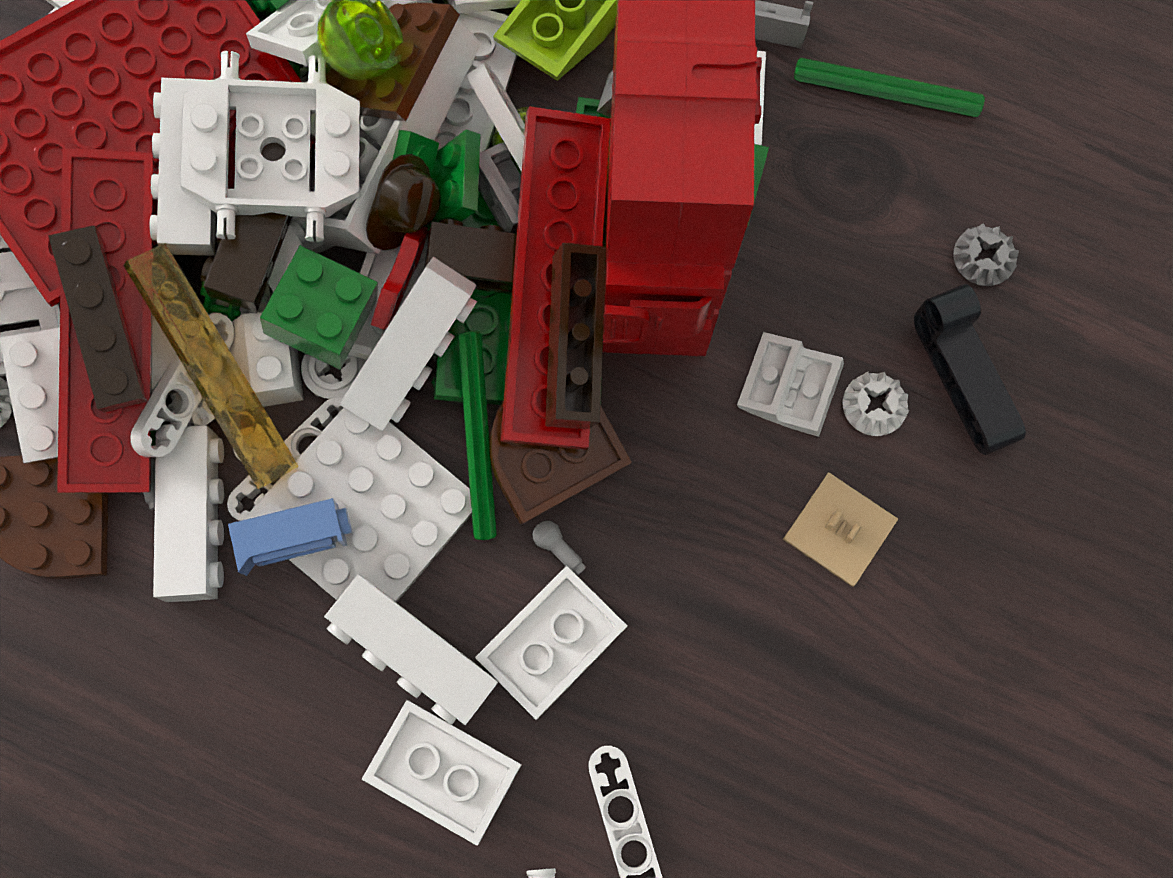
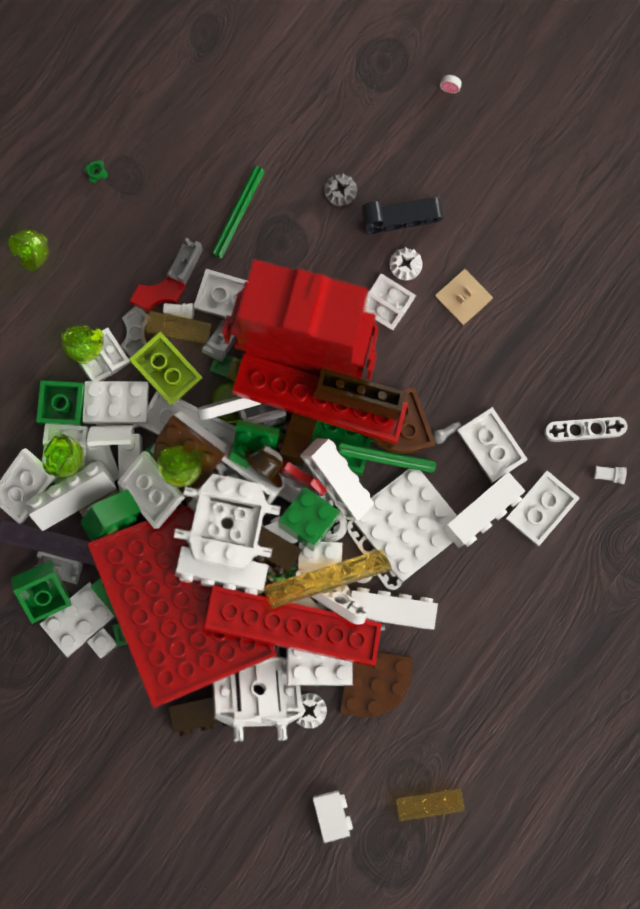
camera: 75 degrees left, 5 degrees up
dark brown brick [48,226,148,413] -> none
medium blue window [228,498,352,576] -> none

